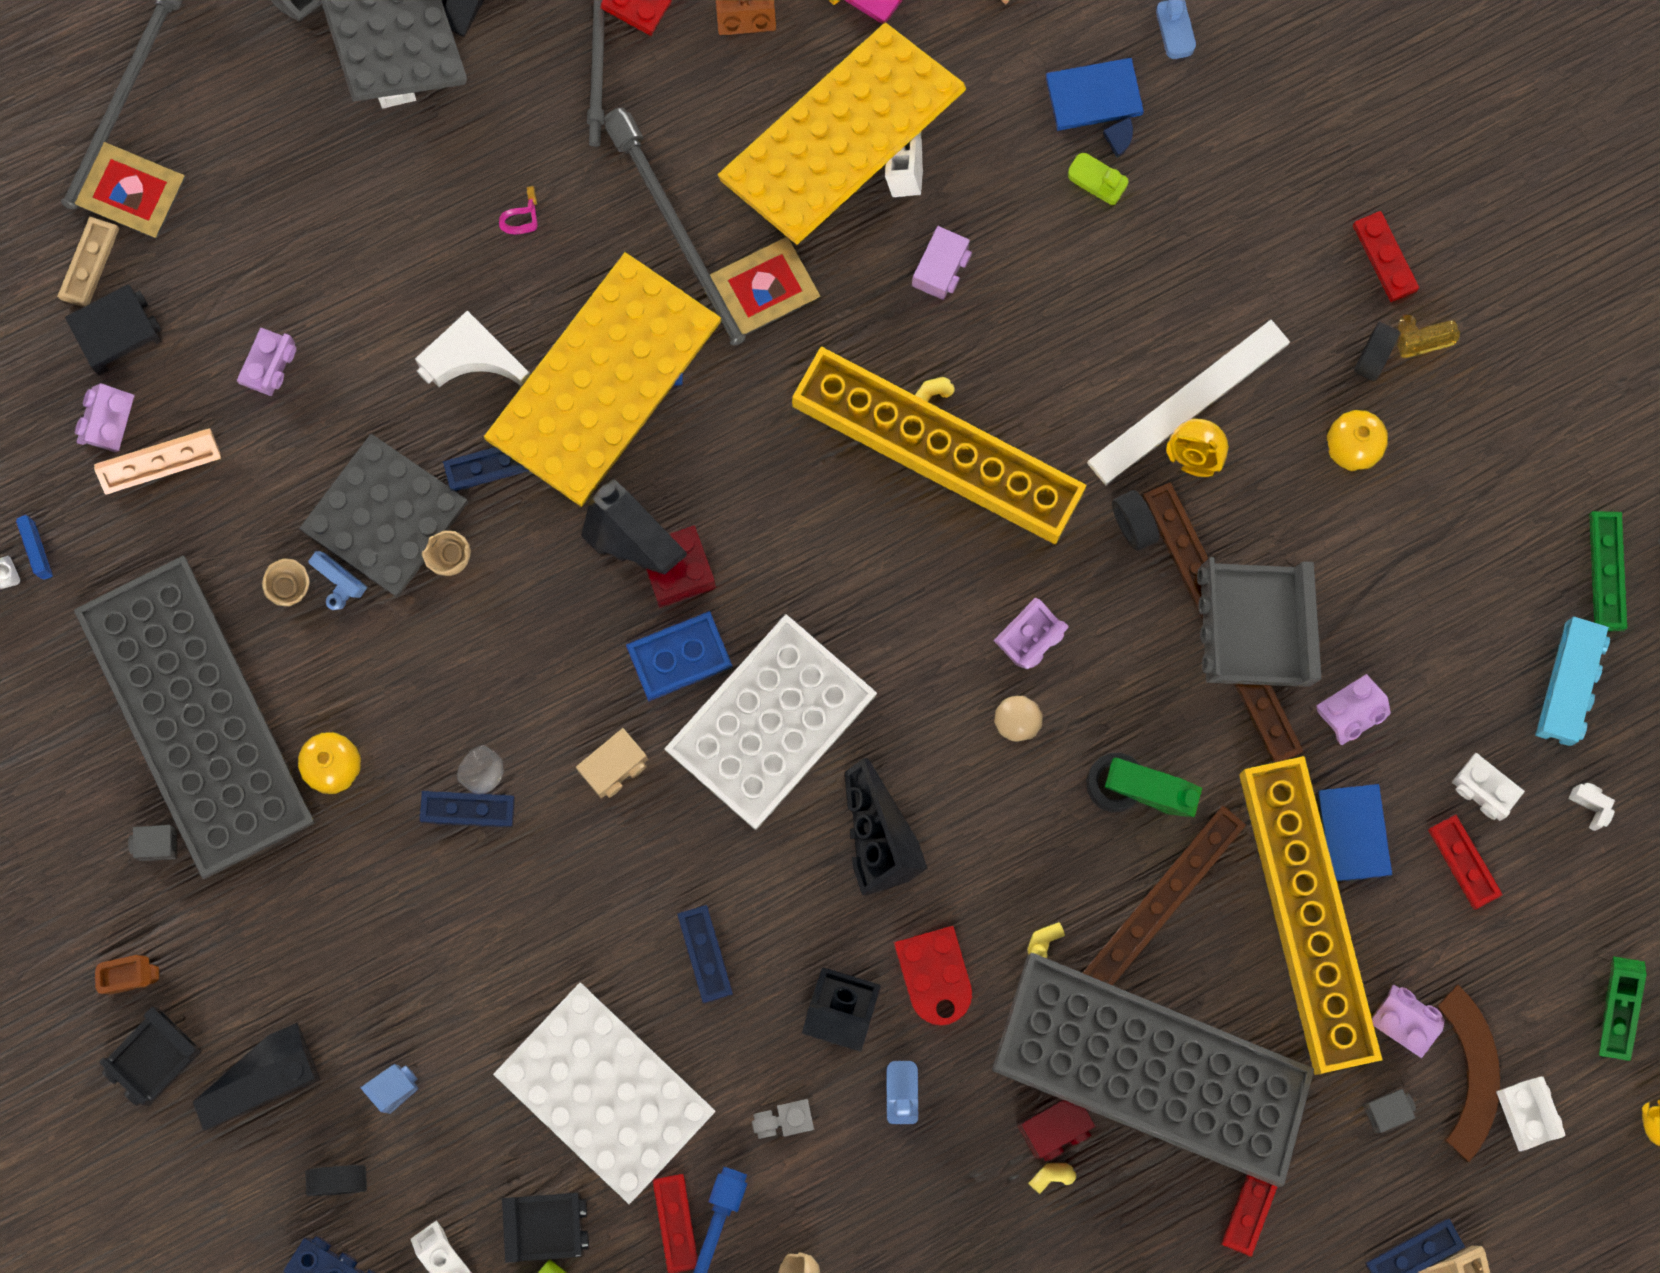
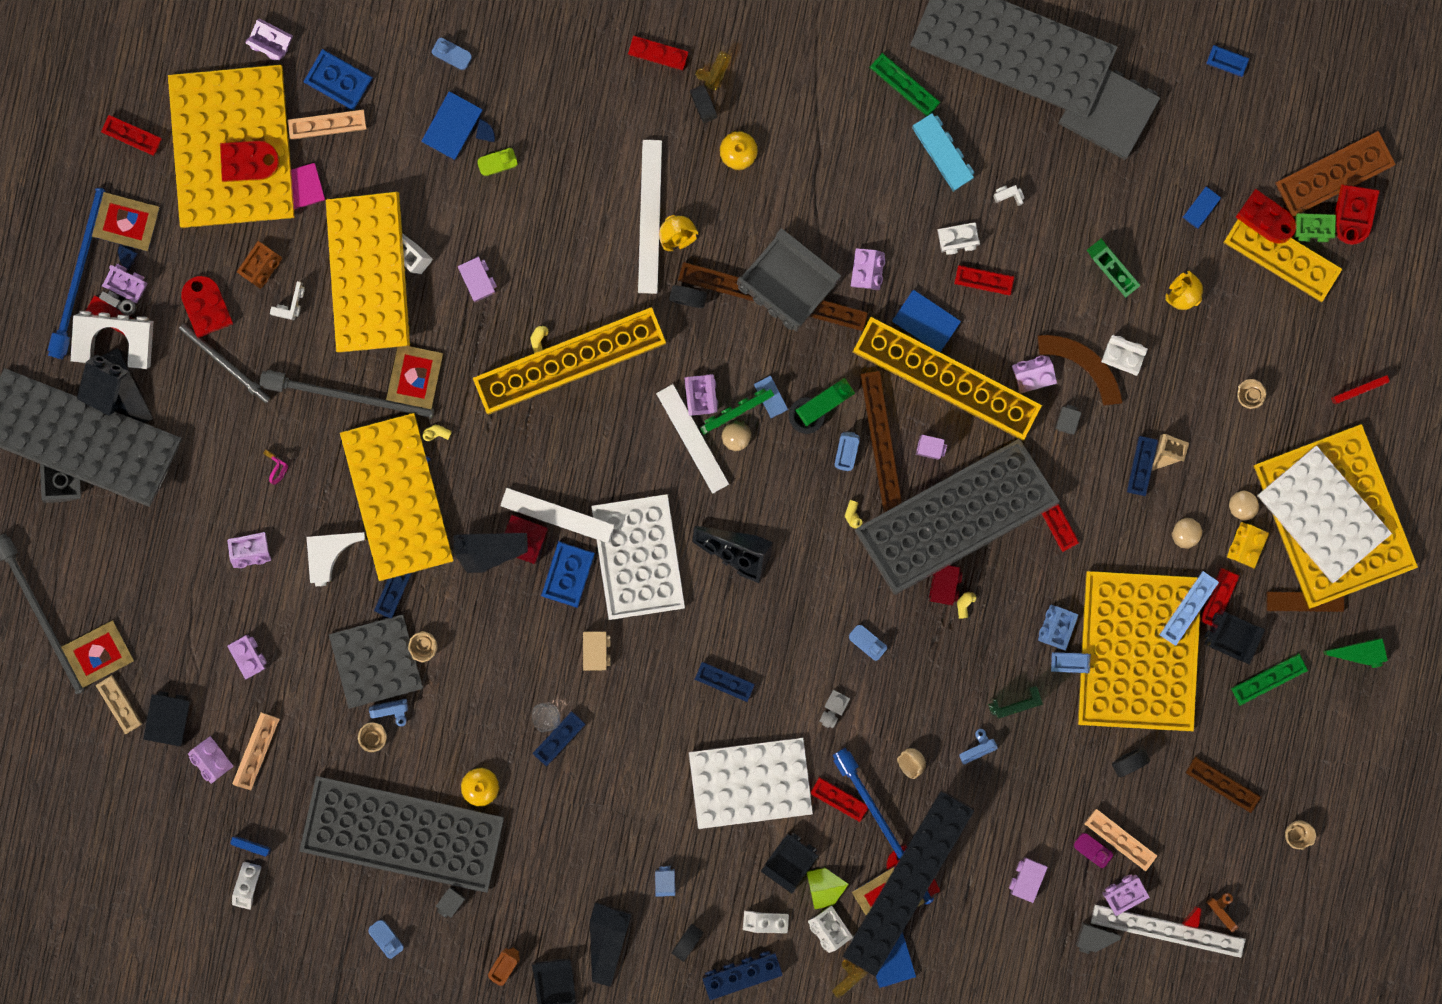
camera: 50 degrees left, 10 degrees up
black slope [802,967,881,1051] -> none
red plate [894,926,972,1026] -> none
none -> lavender bracket [227,532,271,568]
none -> white bracket [270,281,305,320]
none -> medium blue piece [368,920,404,959]
none -> light yellow arm [423,425,452,441]
none -> white tile [501,488,615,543]
none -> white tile [656,384,729,494]
none -> green wing [700,388,774,435]
none -> medium blue tile [754,376,788,418]
none -> medium blue piece [835,431,860,471]
none -> lavender brick [916,435,947,460]

